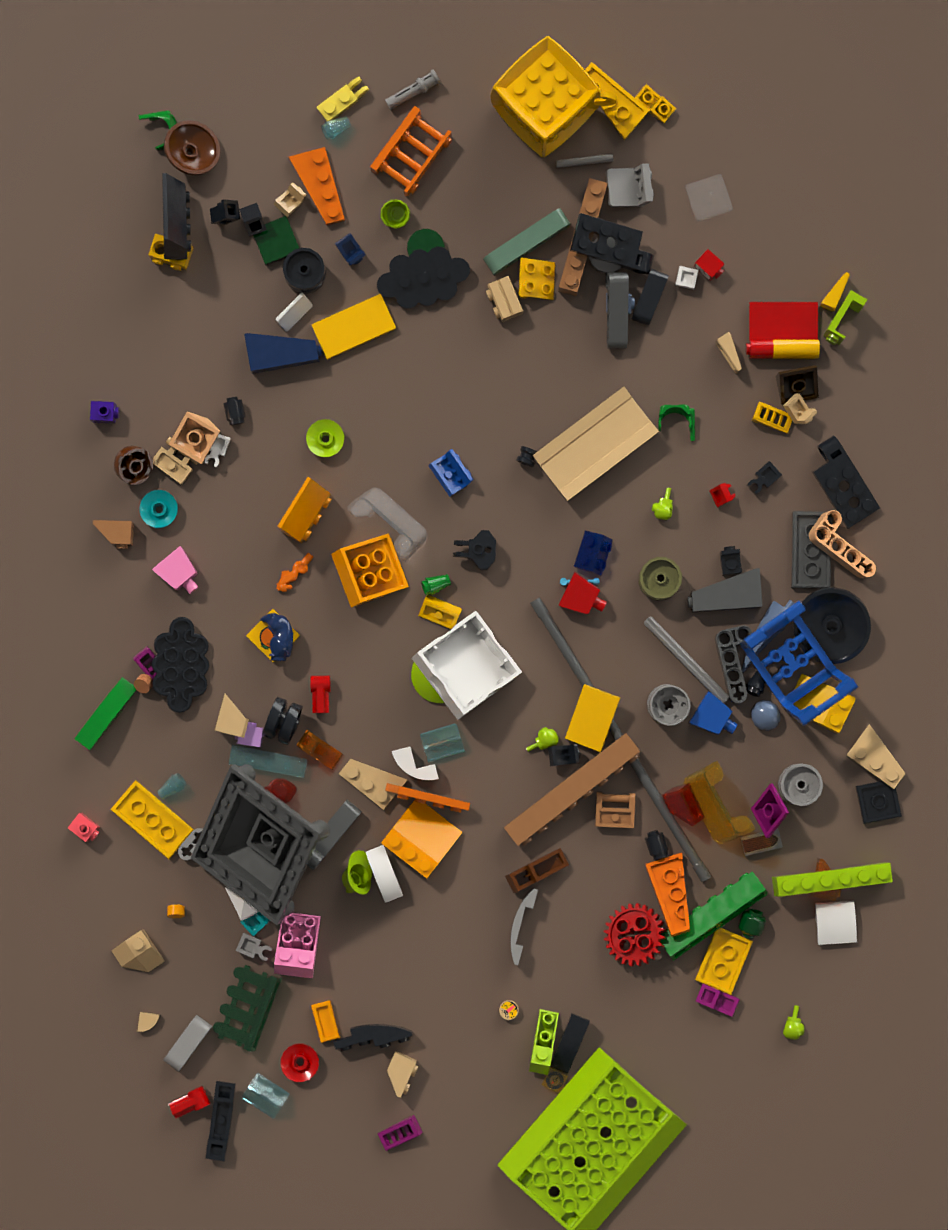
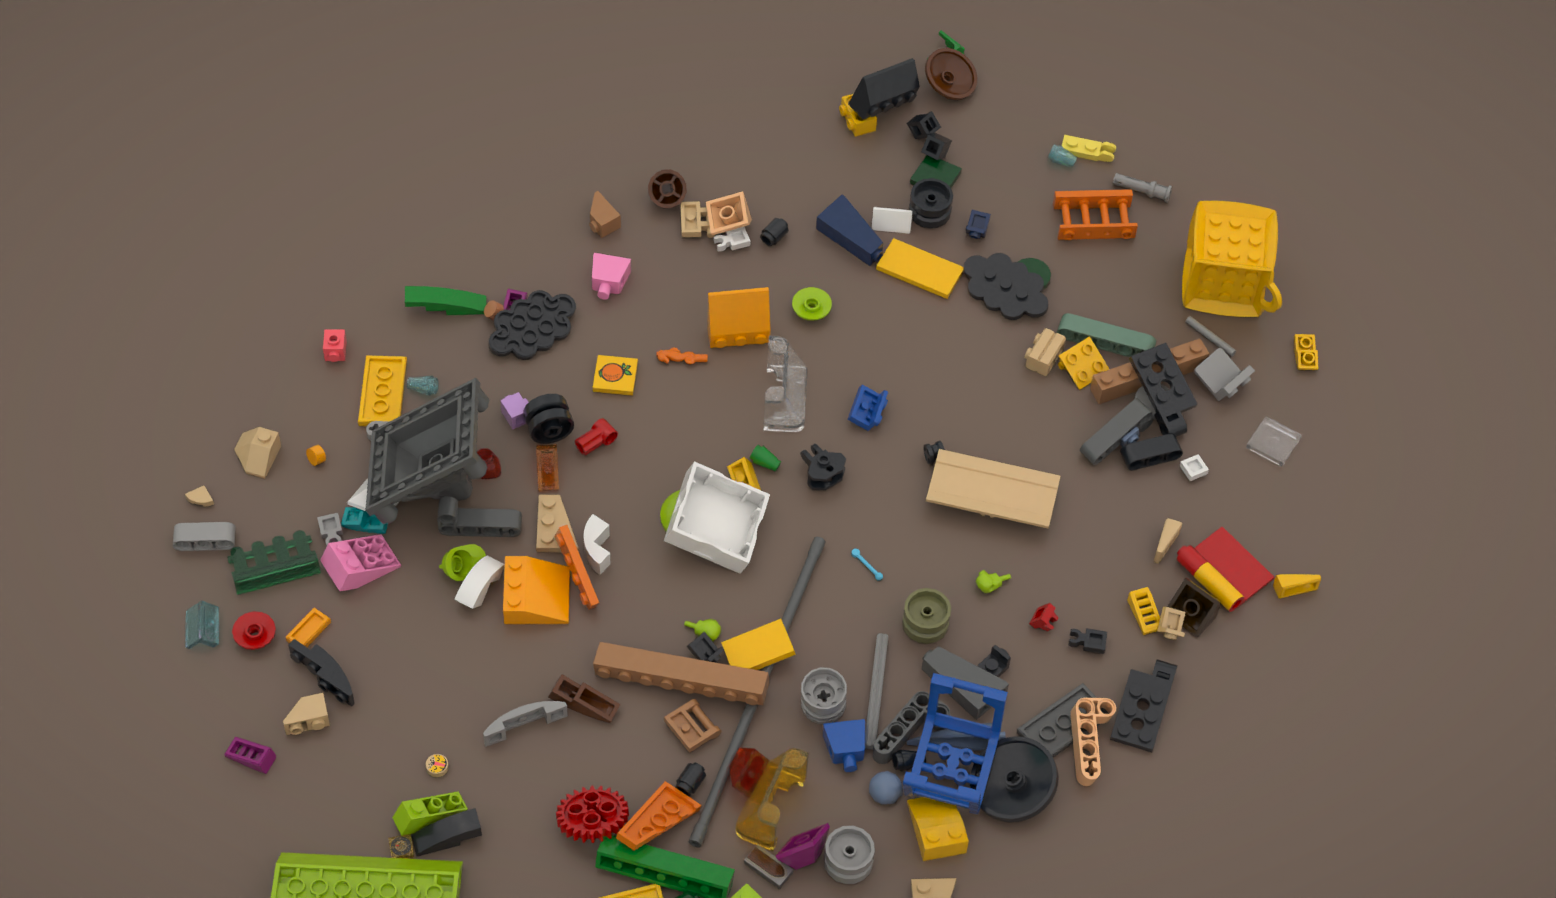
camera: 45 degrees right, 30 degrees down
dark purple brick [90,401,119,424] -> none
teal dish [139,490,178,528] -> none
red piece [169,1086,211,1119] -> none
black slope [205,1081,236,1161] -> none
tan slope [215,694,249,738] -> none
clear light blue tile [228,745,308,778] -> none
dark blue animal [260,613,293,661] -> none
tan bracket [274,183,306,217] -> none
orange wing [289,147,345,225] -> none
light orange slope [331,533,409,608] -> none
lime hair [381,199,410,229] -> none
clear light blue panel [420,723,465,763] -> none
red torso [559,572,607,614] -> none
clear blue bracket [574,530,613,576] -> none
yellow wing [585,62,649,141] -> none
green helmet [658,404,695,441] -> none
red brick [694,249,725,281] -> none
lime window [823,290,867,345] -> none

